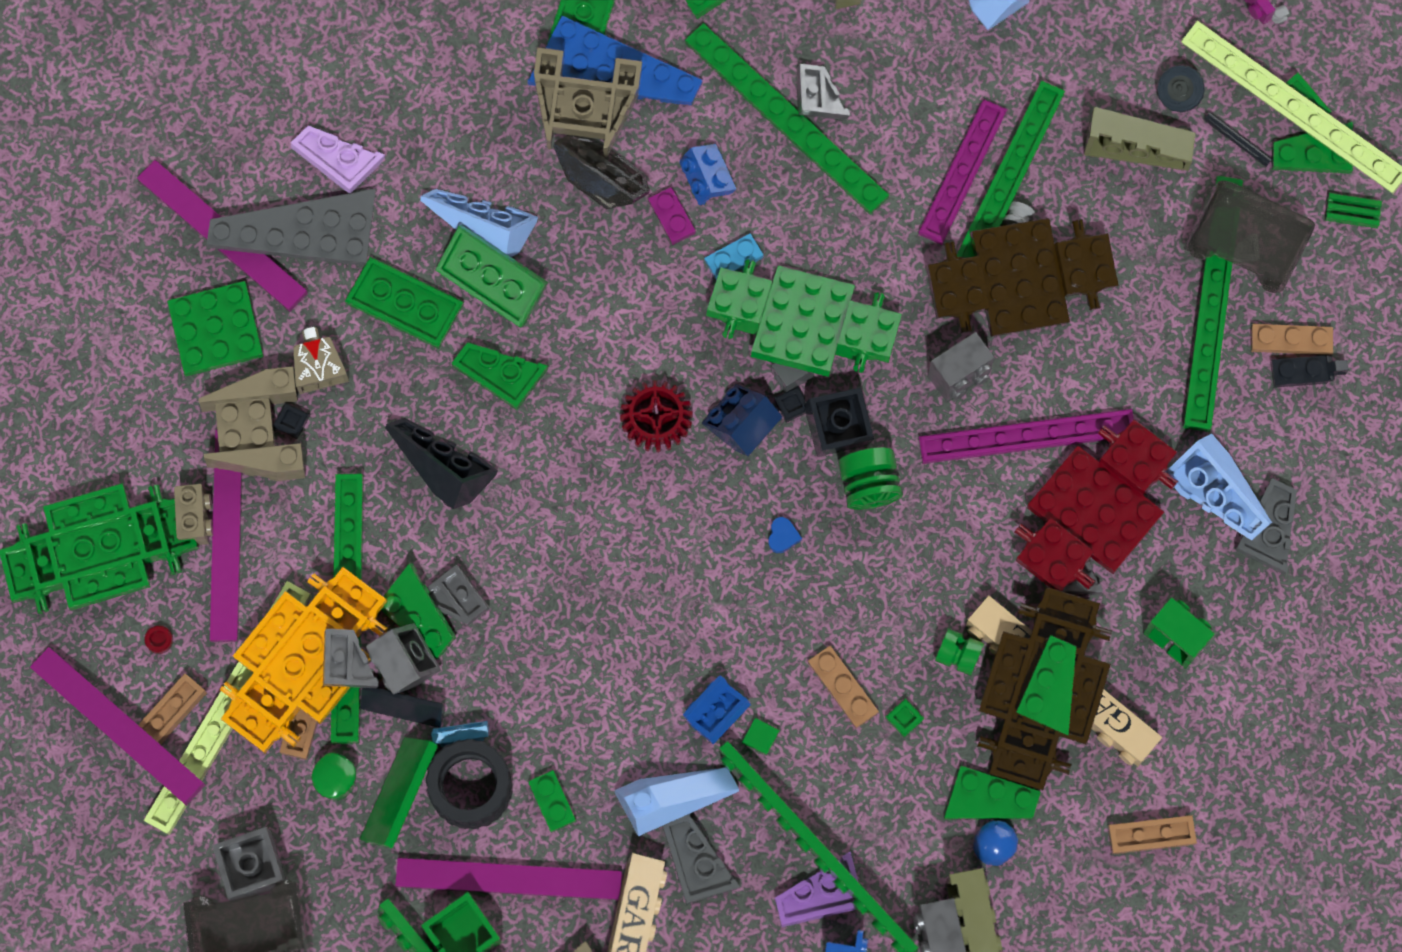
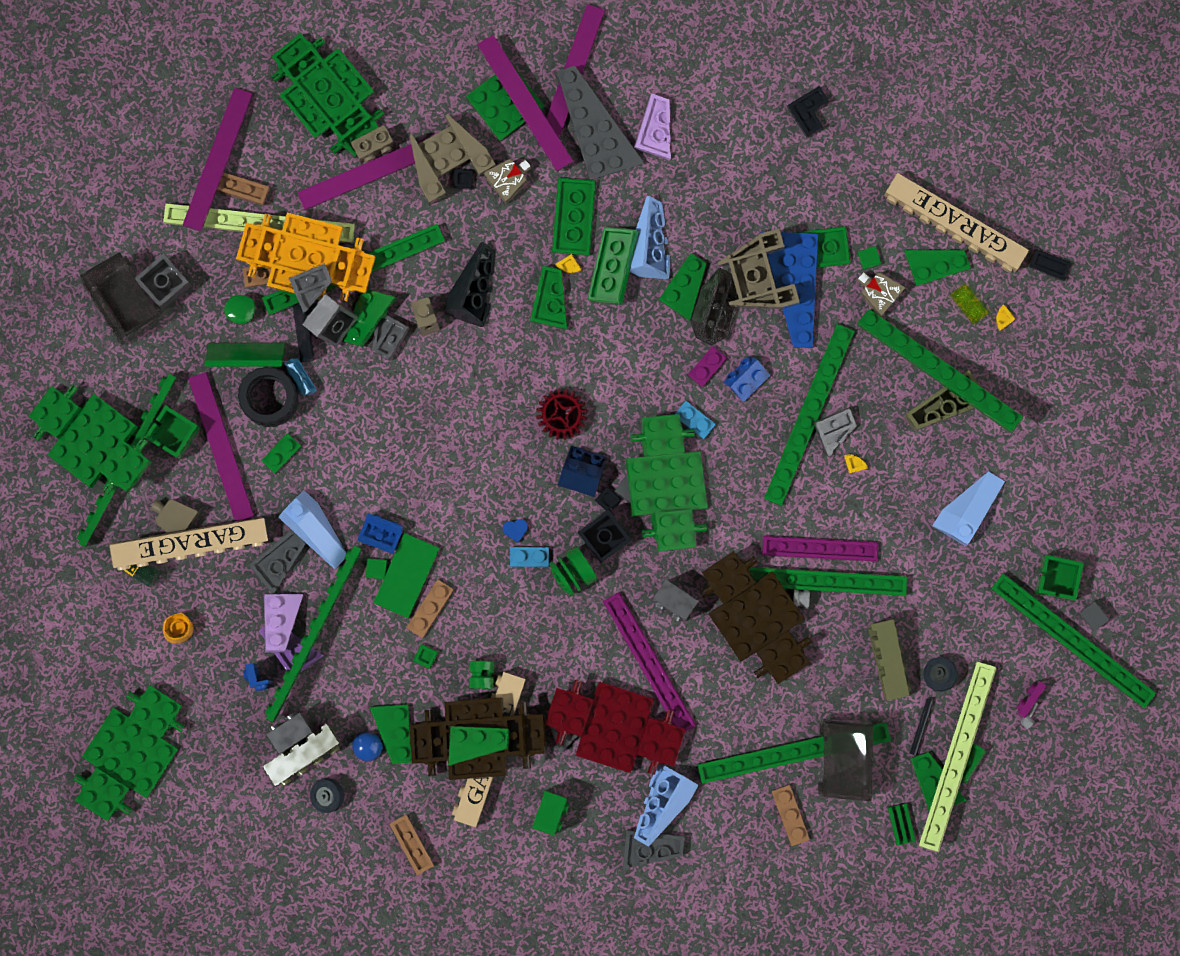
camera: 65 degrees right, 10 degrees up
dark red tile [144,625,173,654] -> none
black hinge [1270,356,1349,388] -> none
none -> lavender wing [264,594,303,653]
none -> black wheel [310,778,344,813]
none -> green tile [373,533,440,619]
none -> dark tan torso [411,297,440,337]
none -> magenta tile [477,35,573,172]
none -> dark azure plate [510,547,549,567]
none -> yellow tile [556,254,582,273]
none -> green wing [659,253,706,321]
none -> yellow tile [844,454,868,474]

